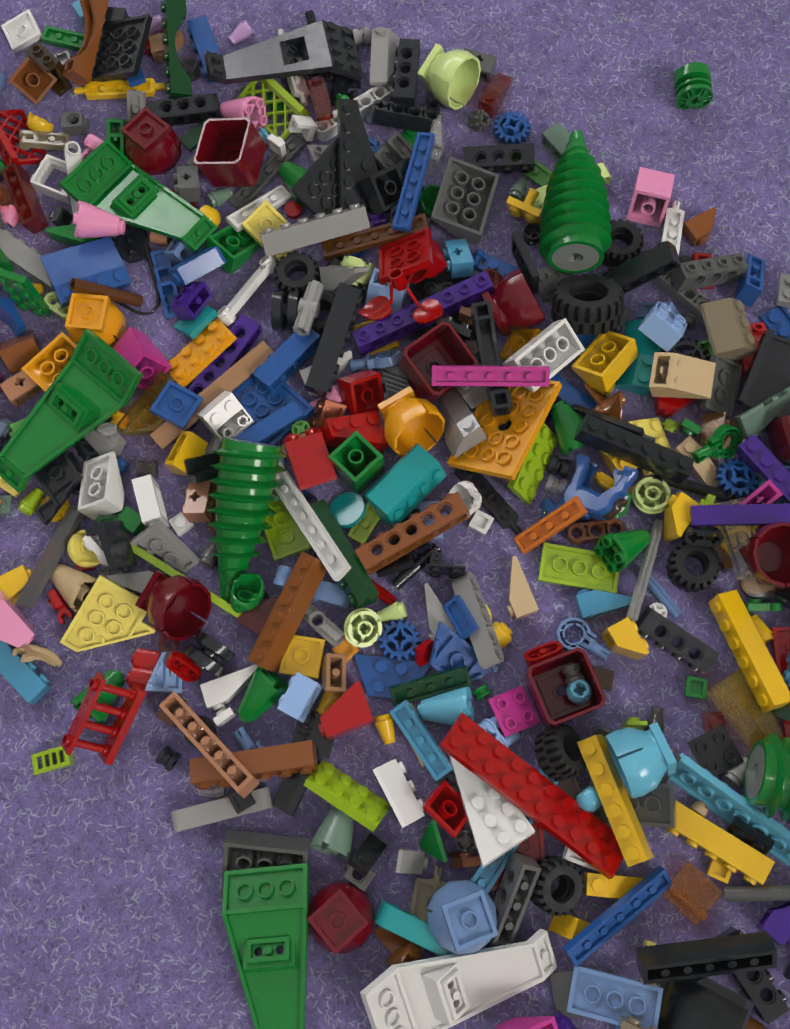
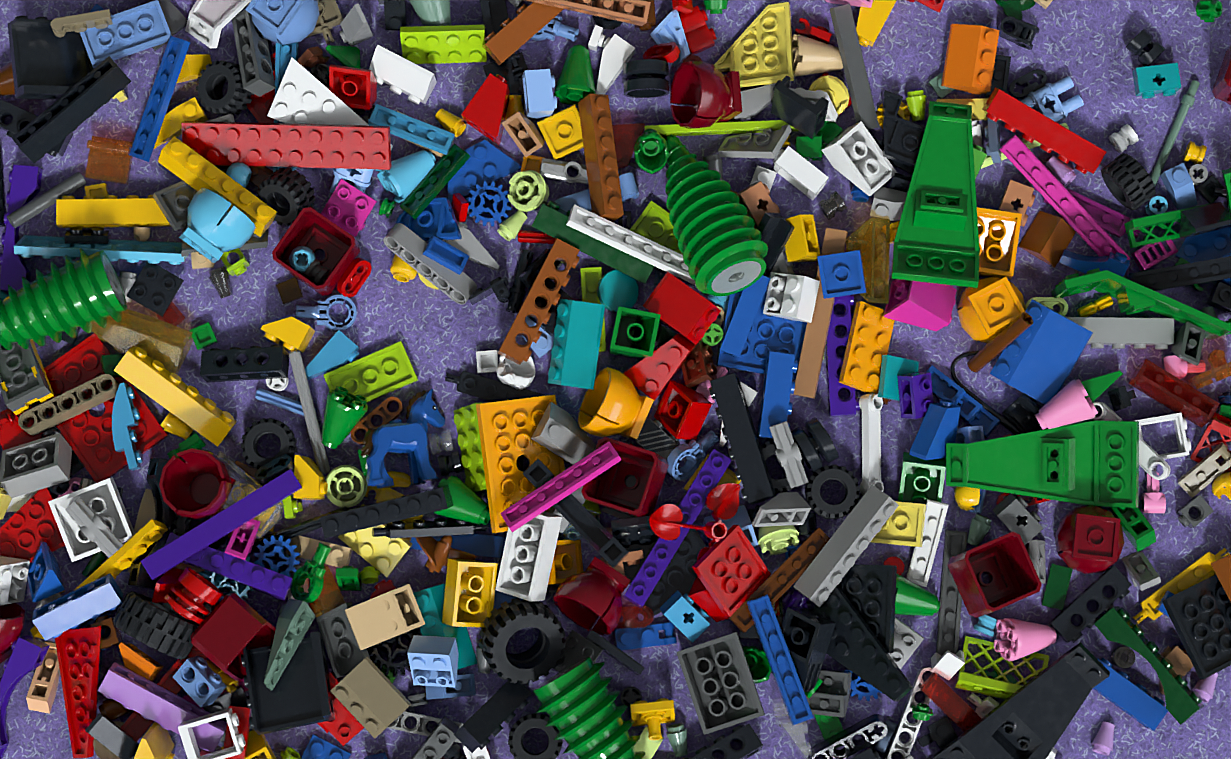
camera: 145 degrees right, 10 degrees up
light grey piece [97,422,117,436] -> none
white plate [267,133,287,158] -> none
tan slope [506,556,539,621] -> none
orange tile [513,496,588,555] -> none

